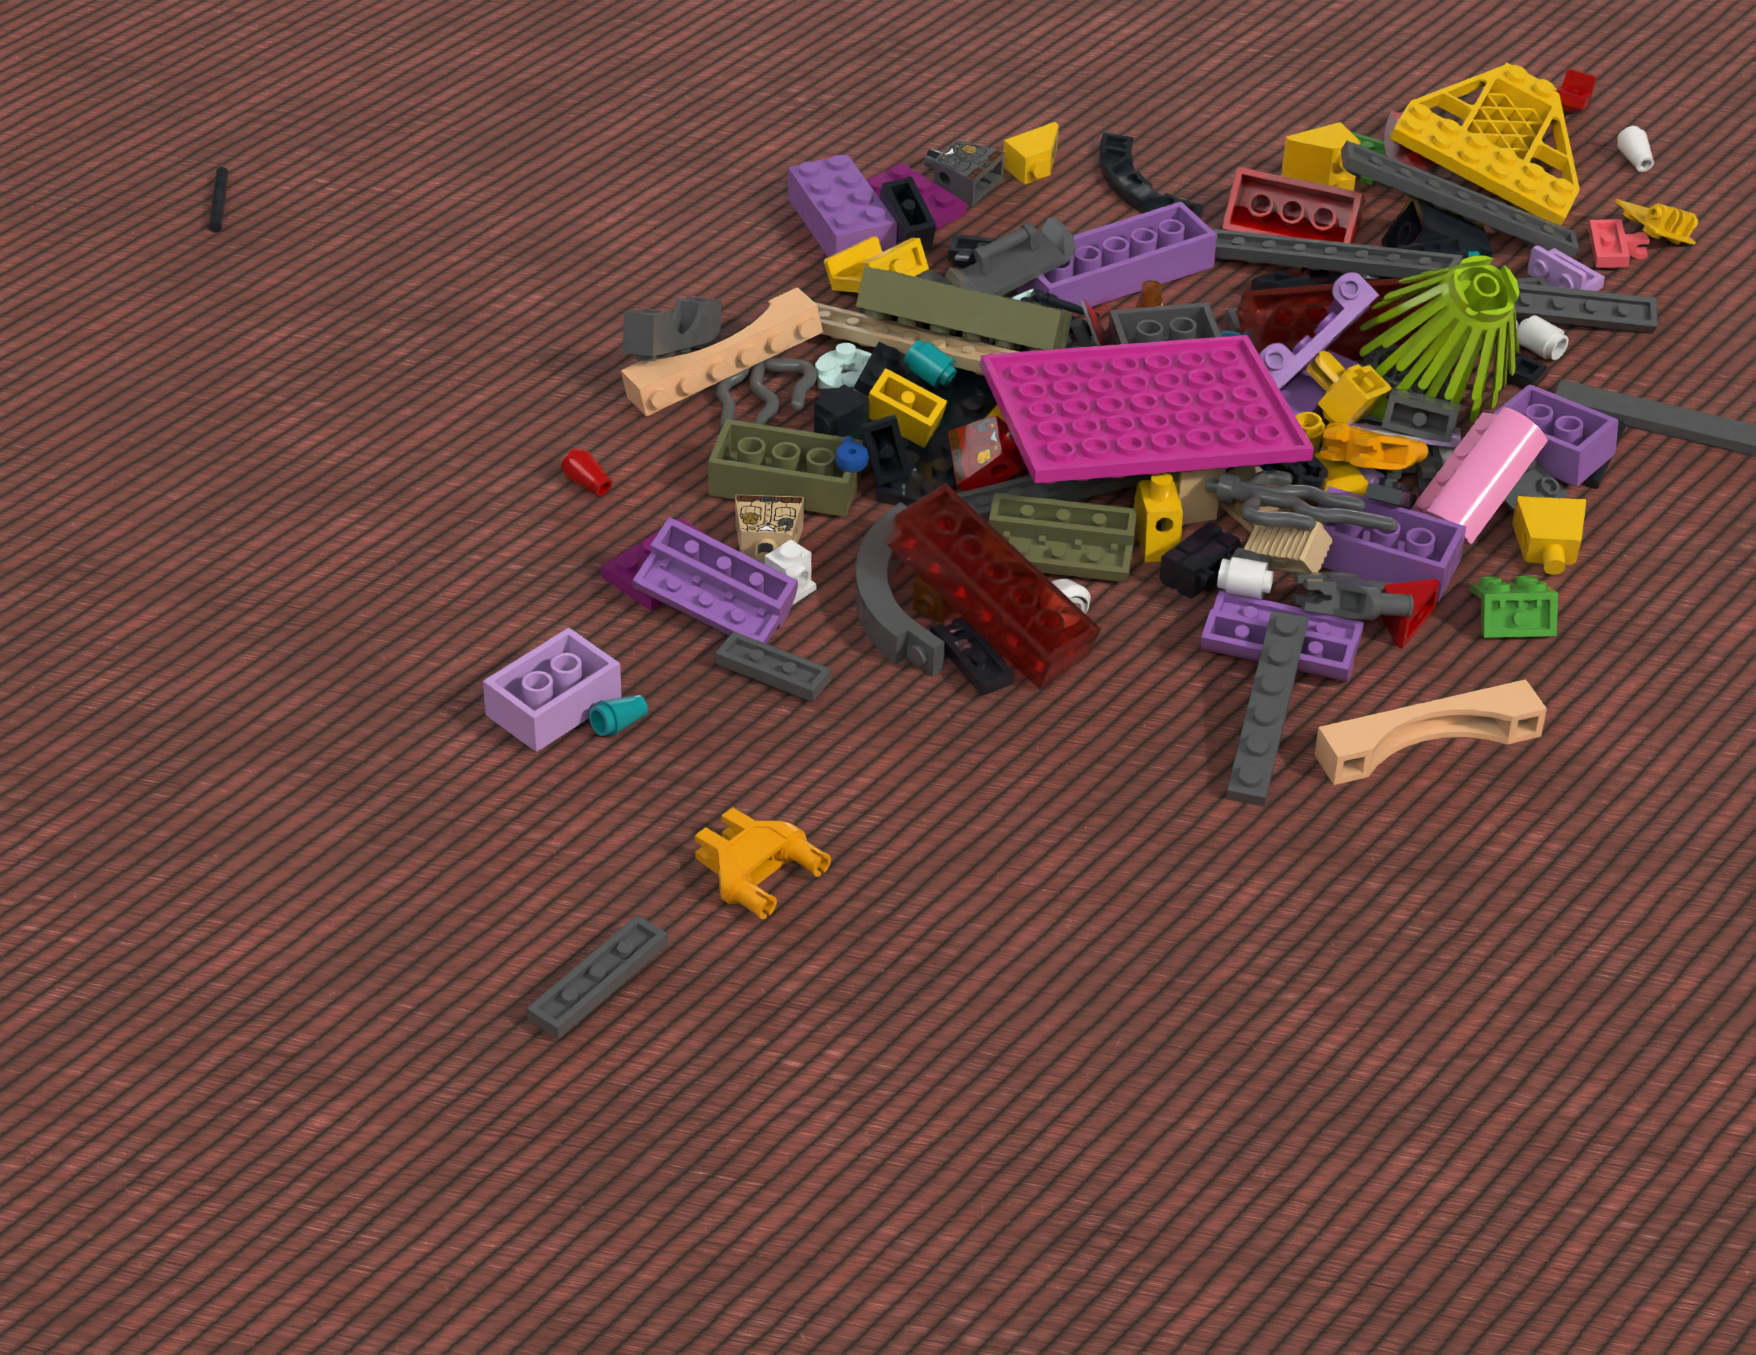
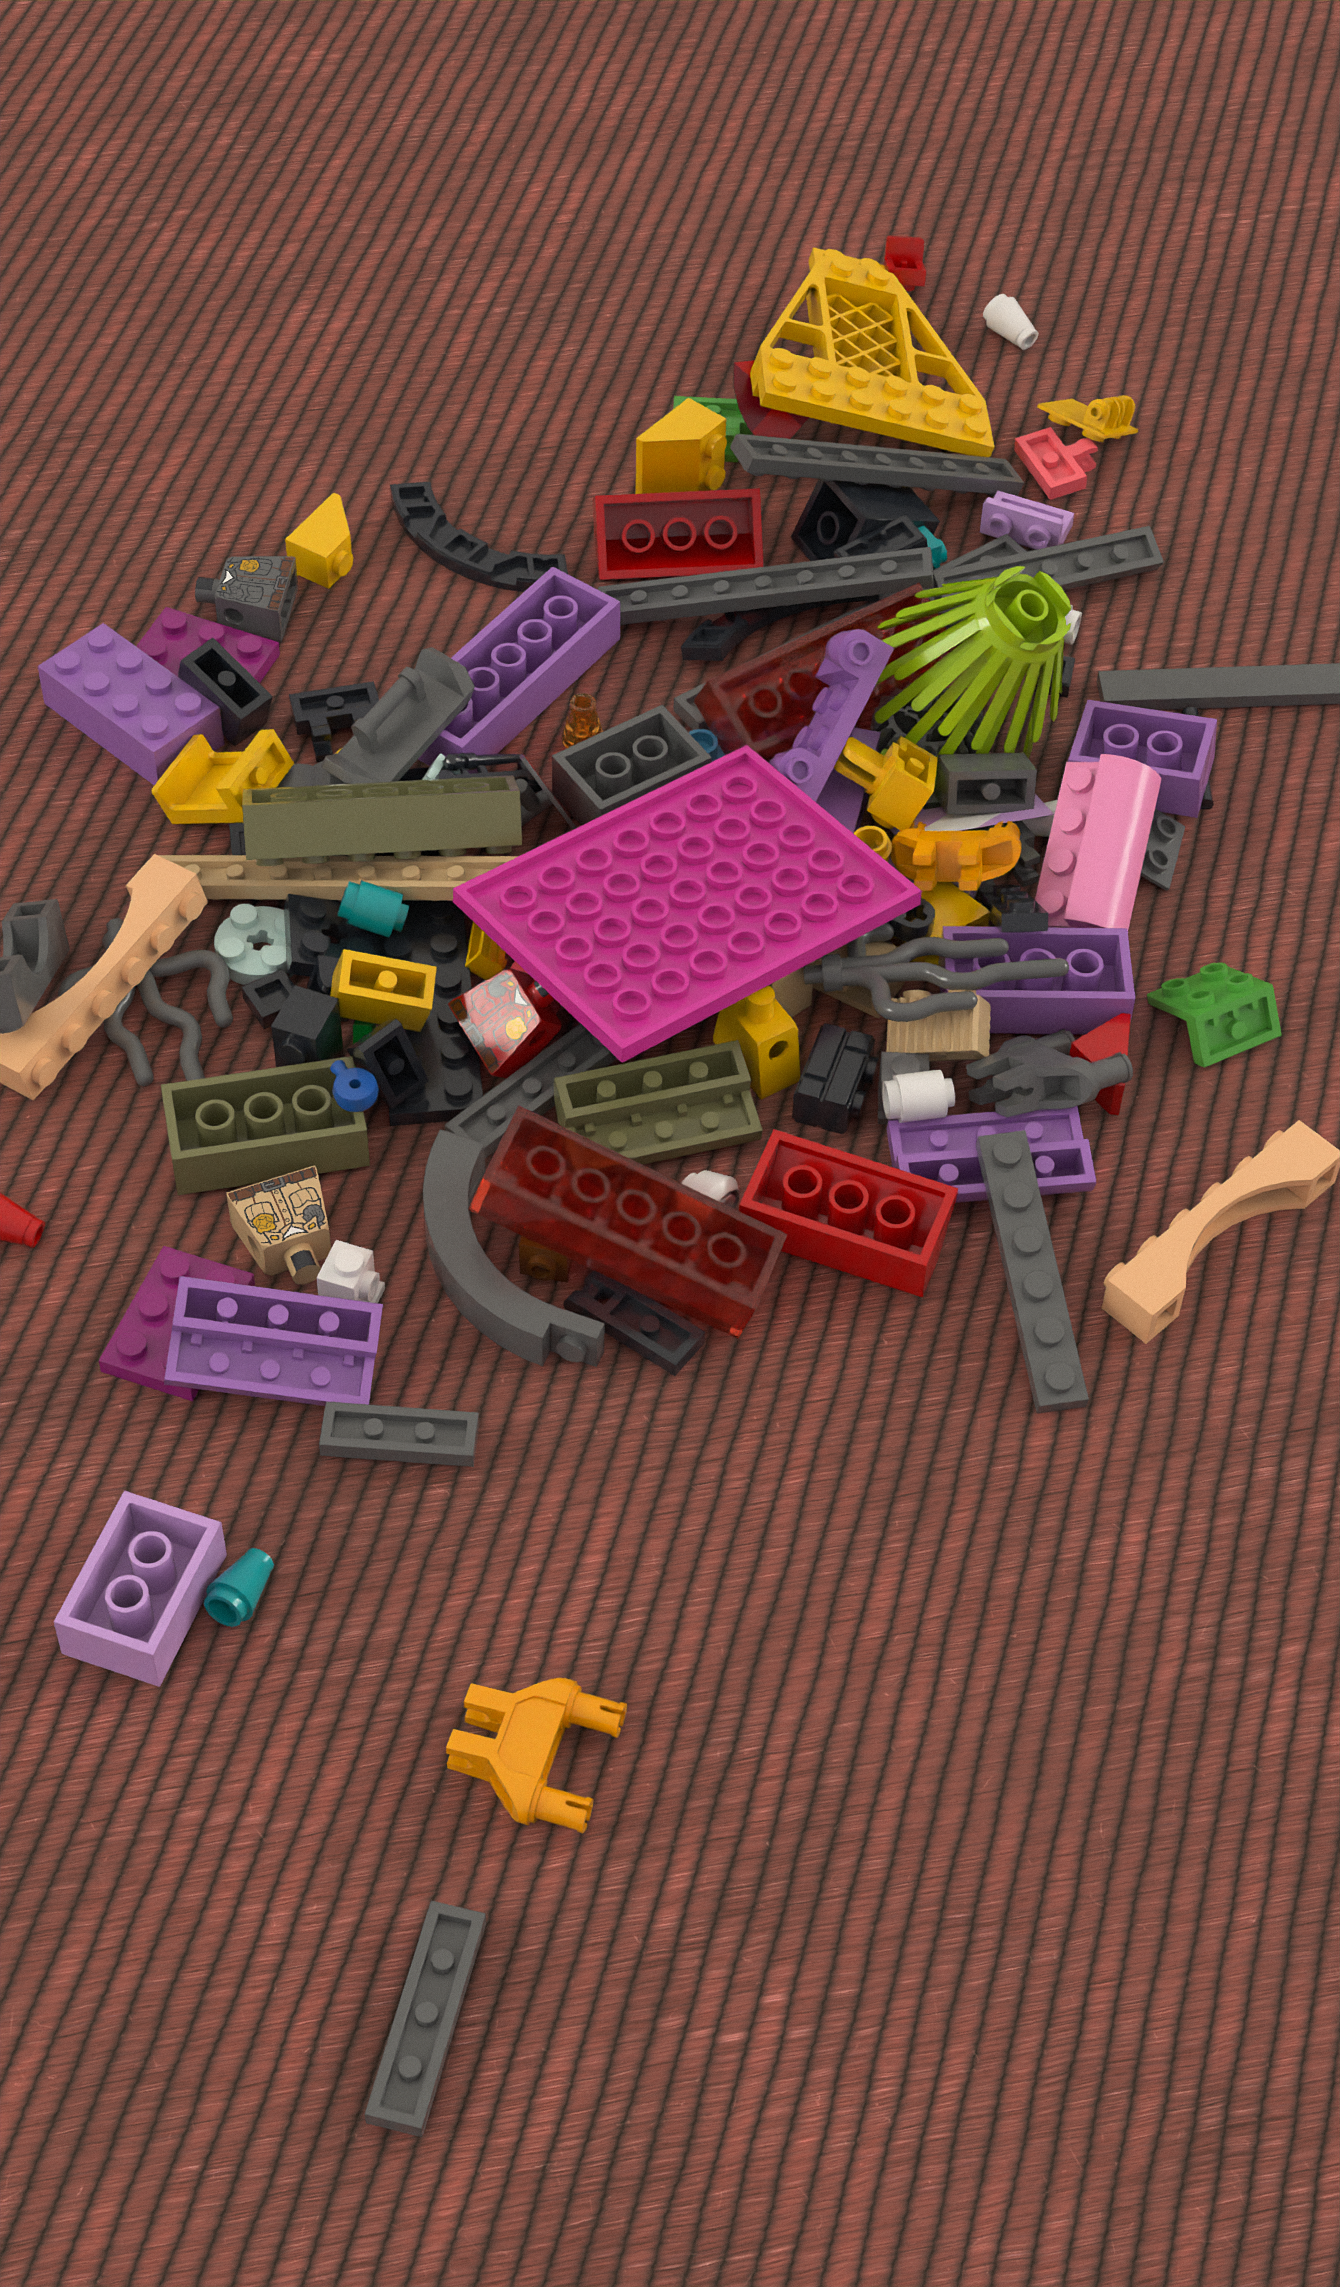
camera: 25 degrees left, 10 degrees up
yellow torso [1512,496,1586,575] -> none
none -> red slope [738,1129,958,1298]

